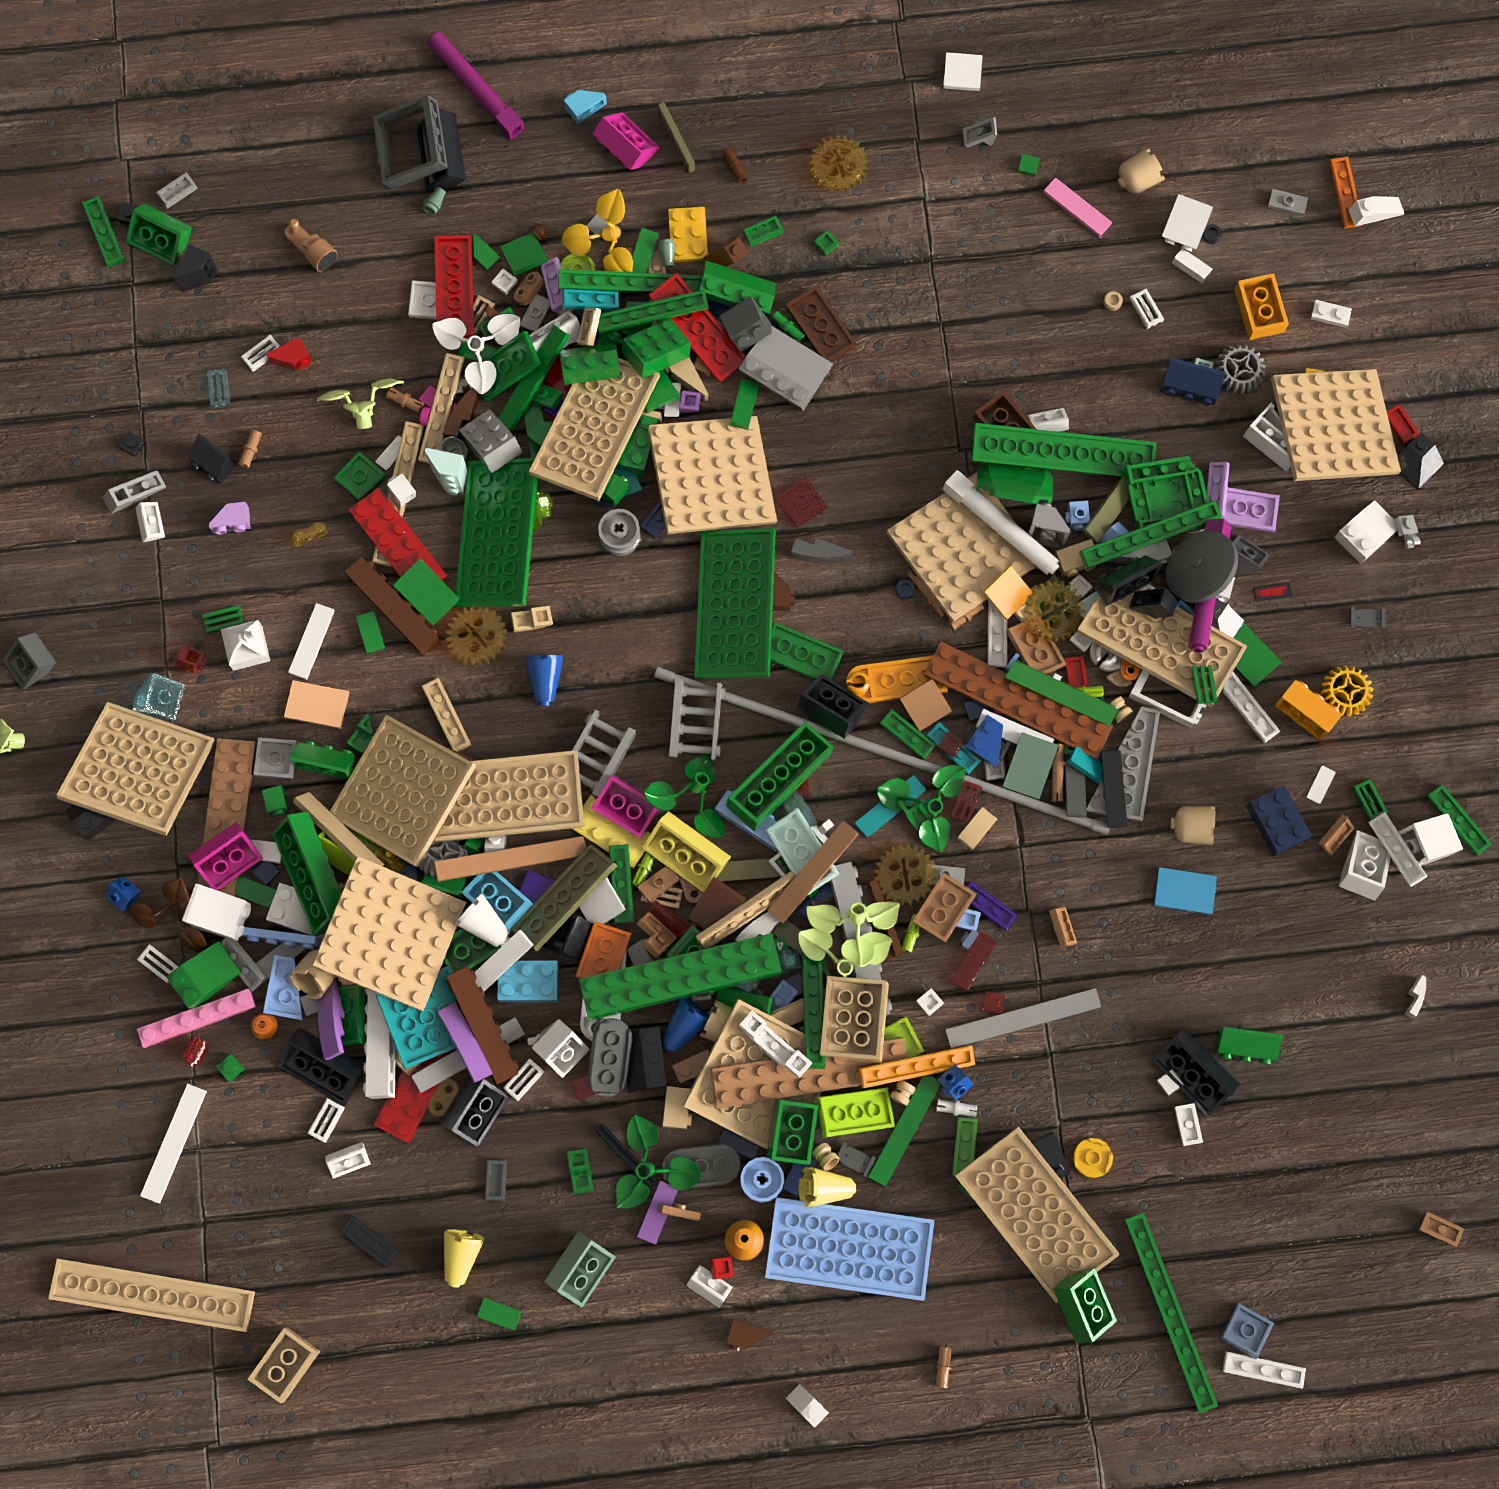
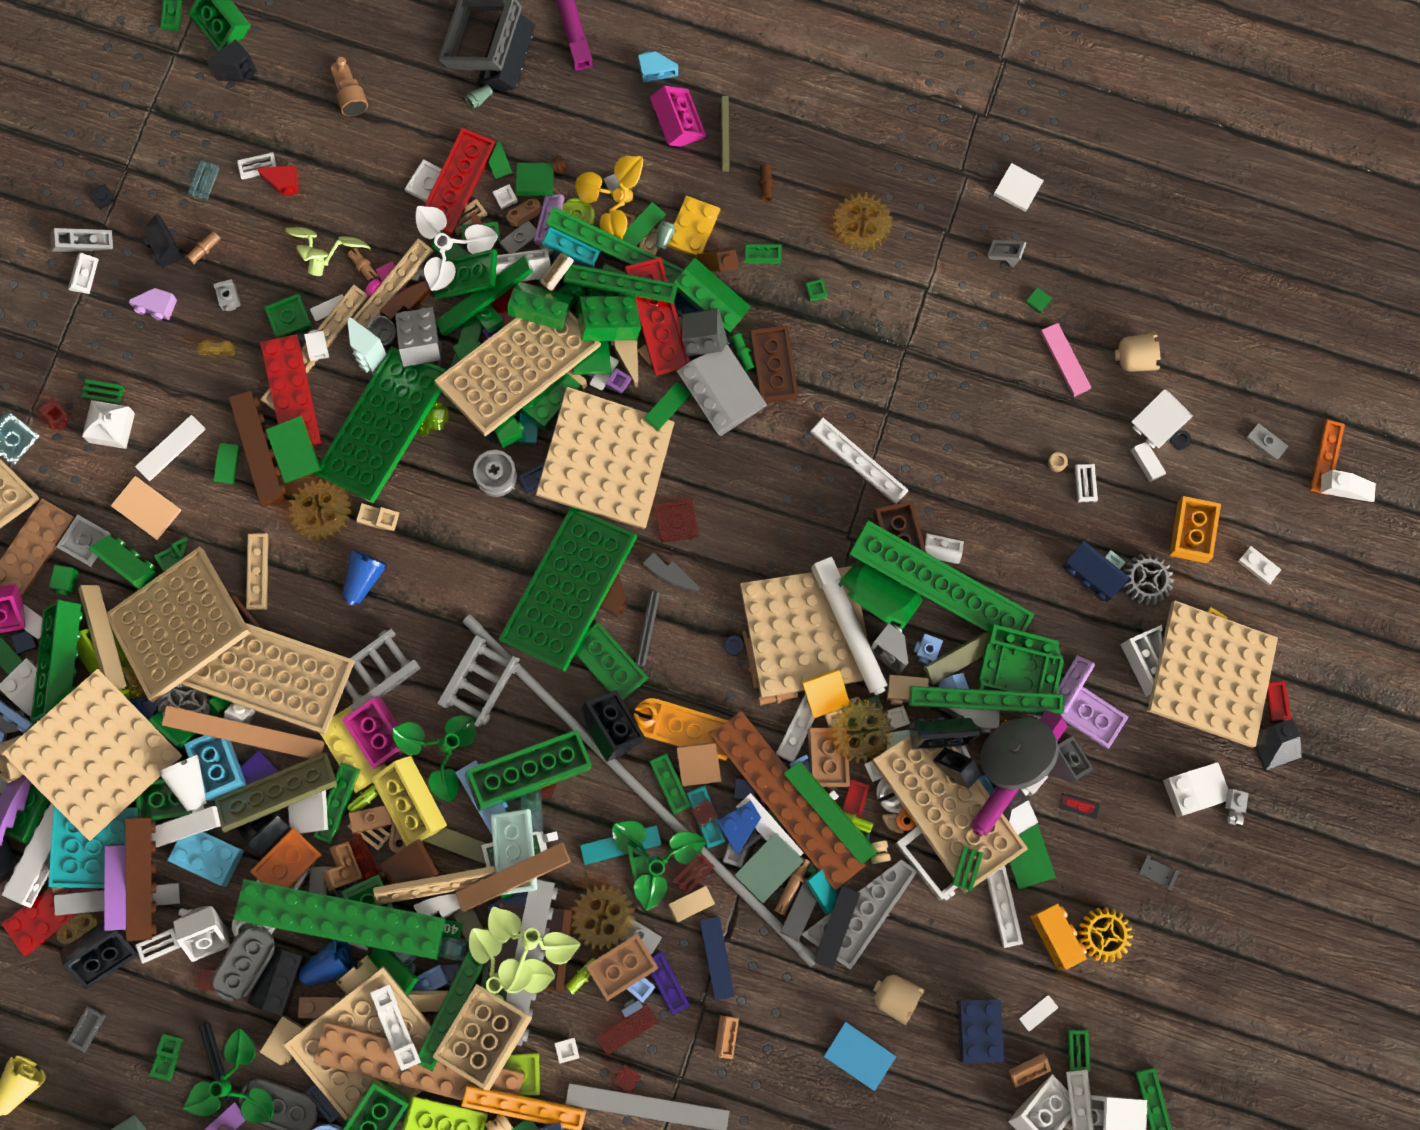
camera: 20 degrees right, 0 degrees up
none -> light grey brick [213,279,241,311]
none -> dark grey axle [635,591,660,666]
none -> dark blue tile [700,916,735,1000]
none -> white tile [810,418,909,504]

